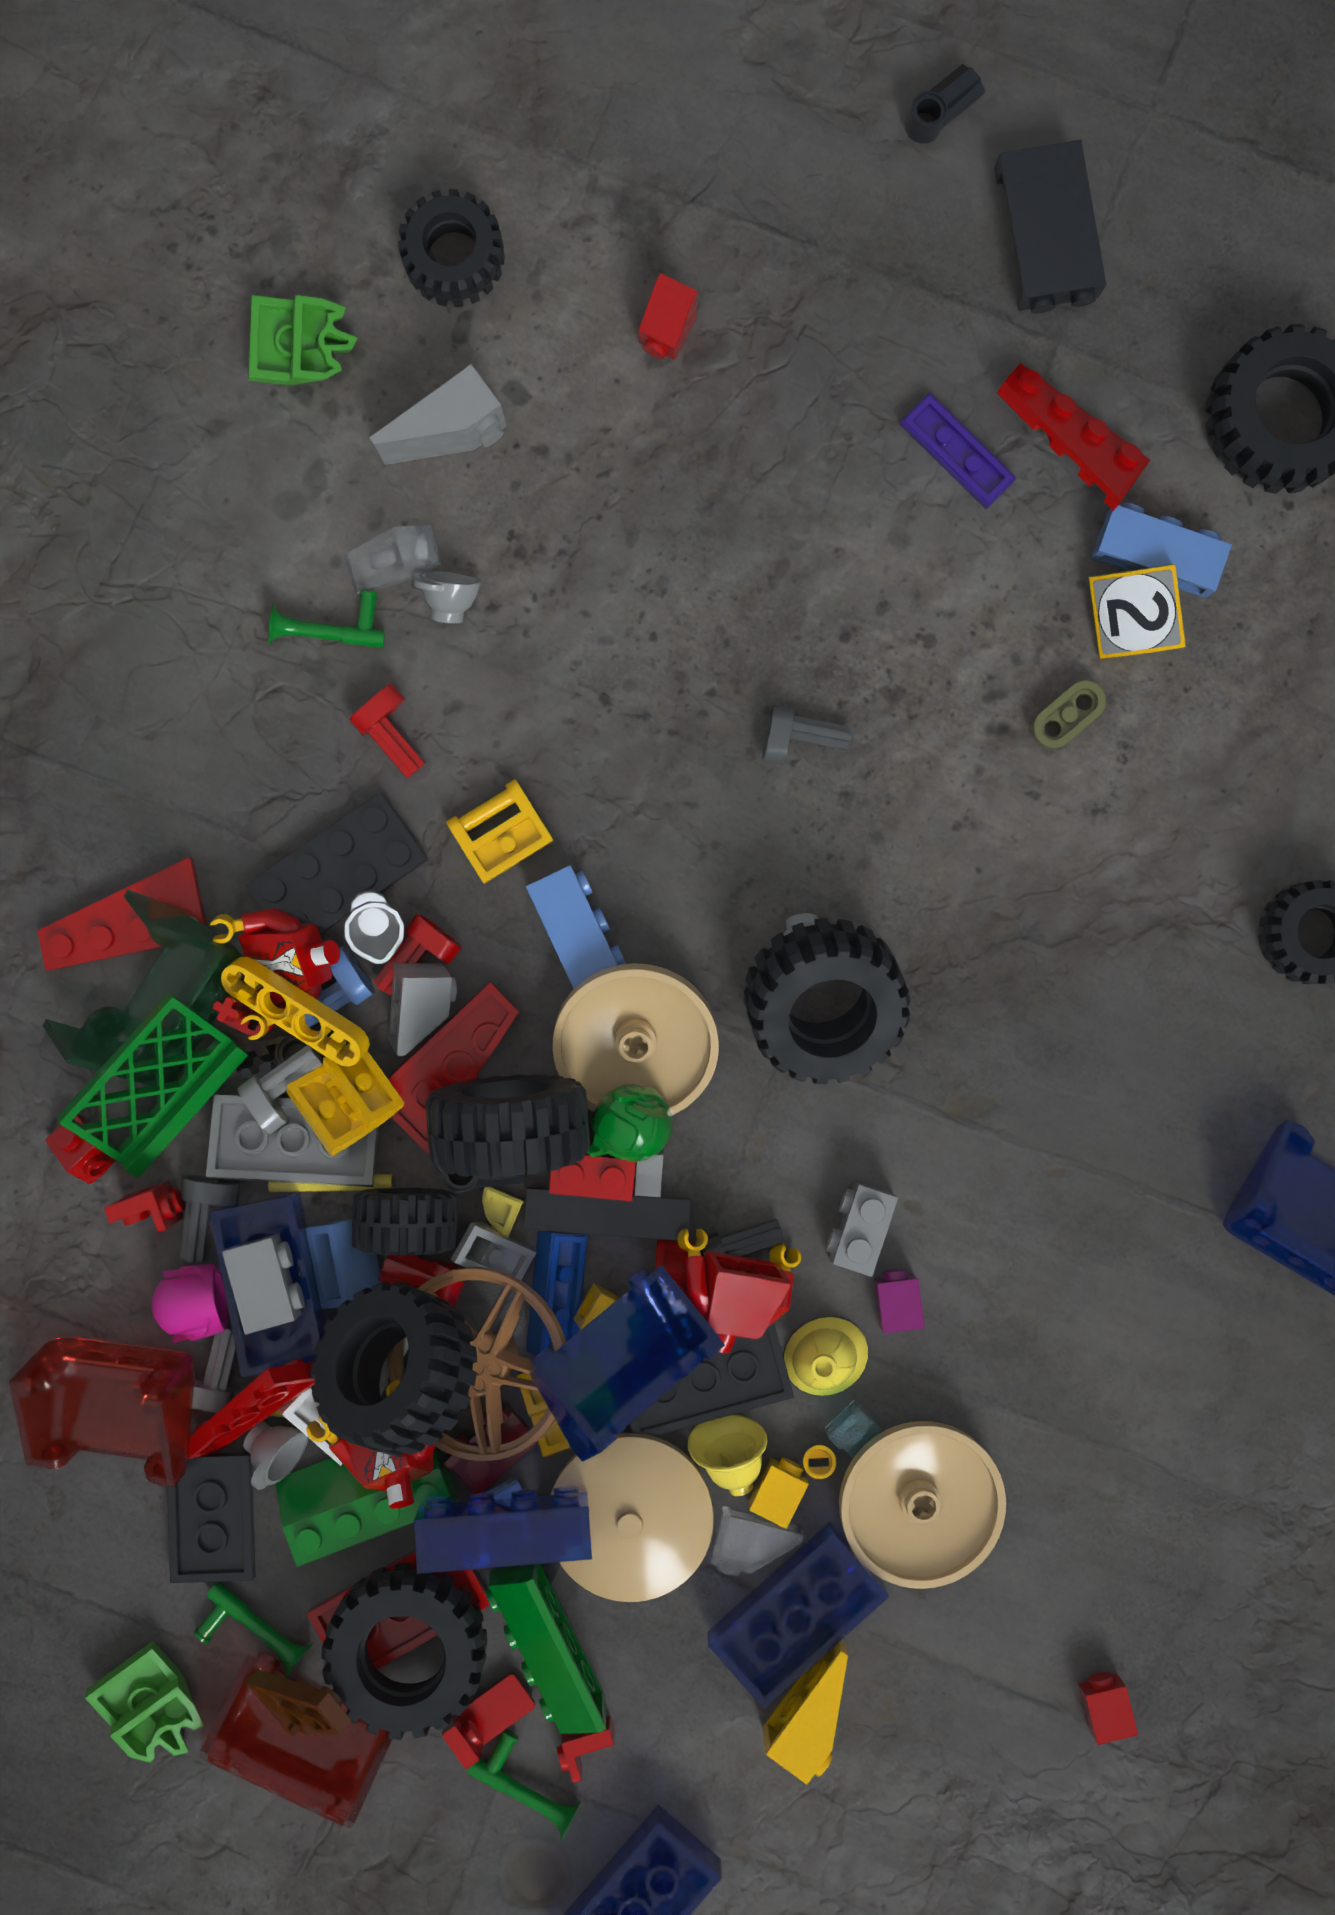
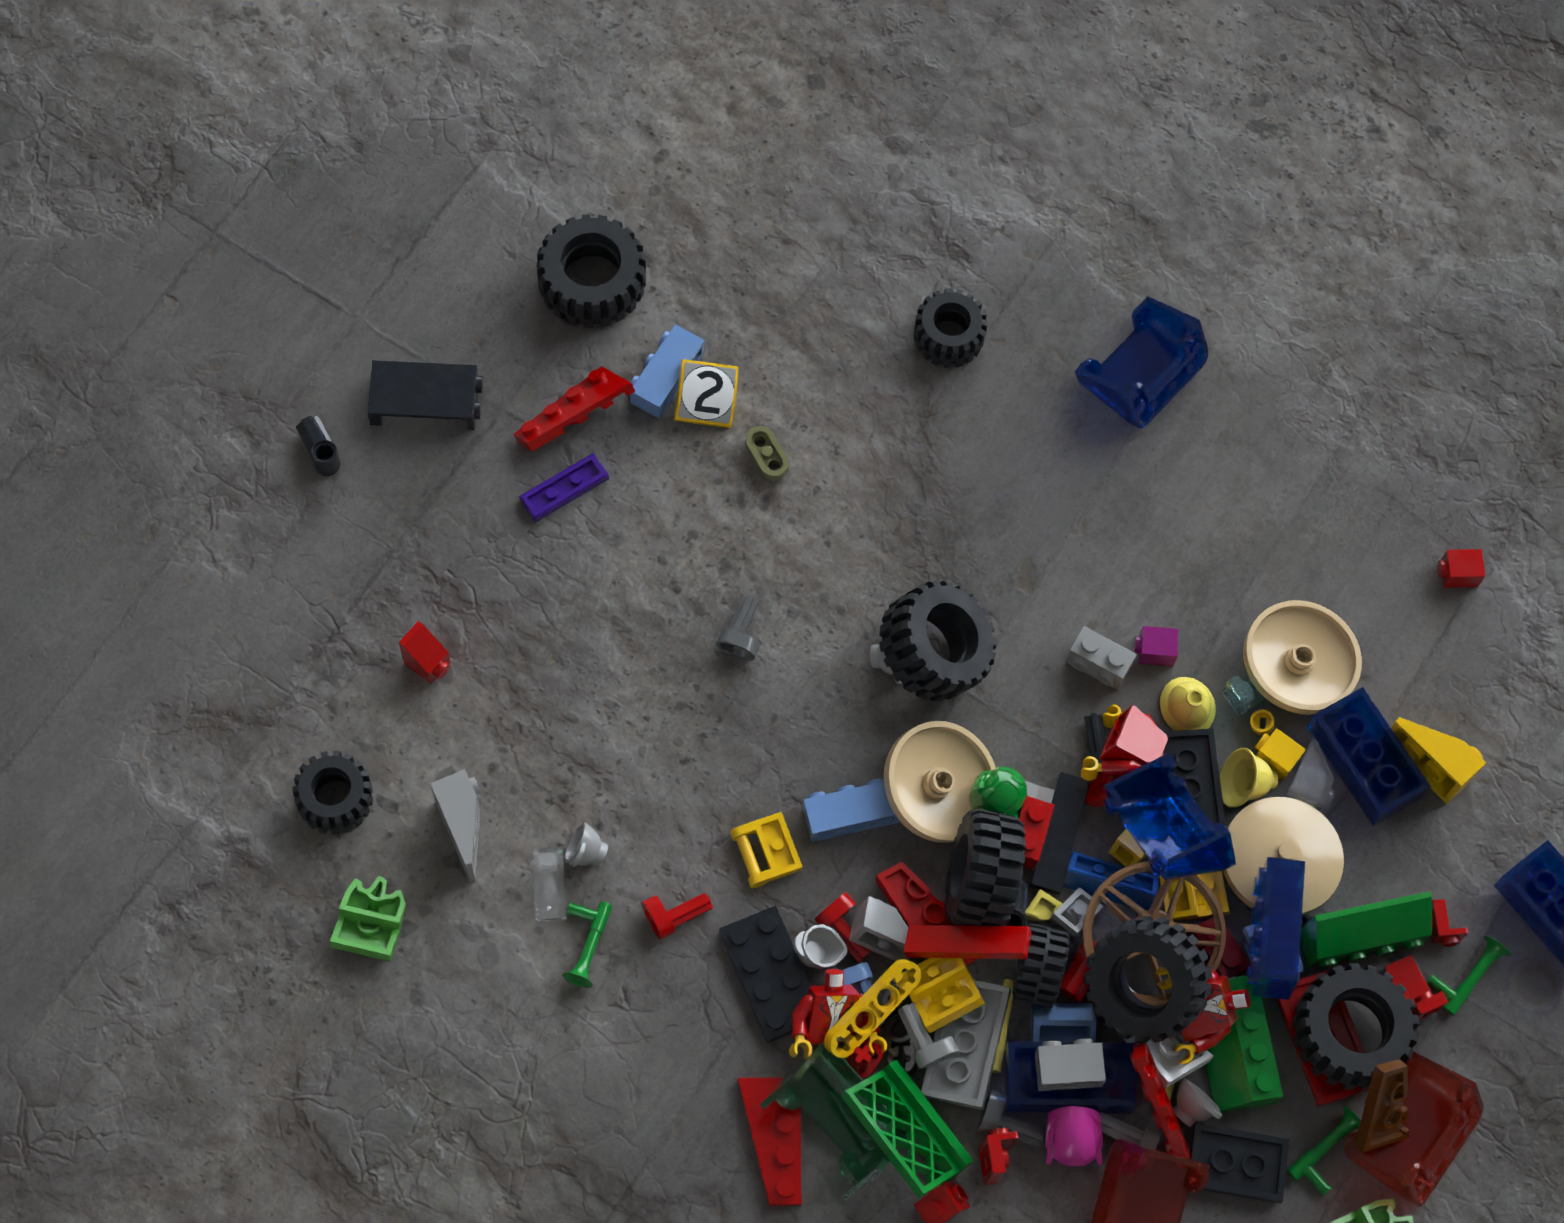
camera: 80 degrees left, 20 degrees down
none -> red tile [904,925,1032,959]

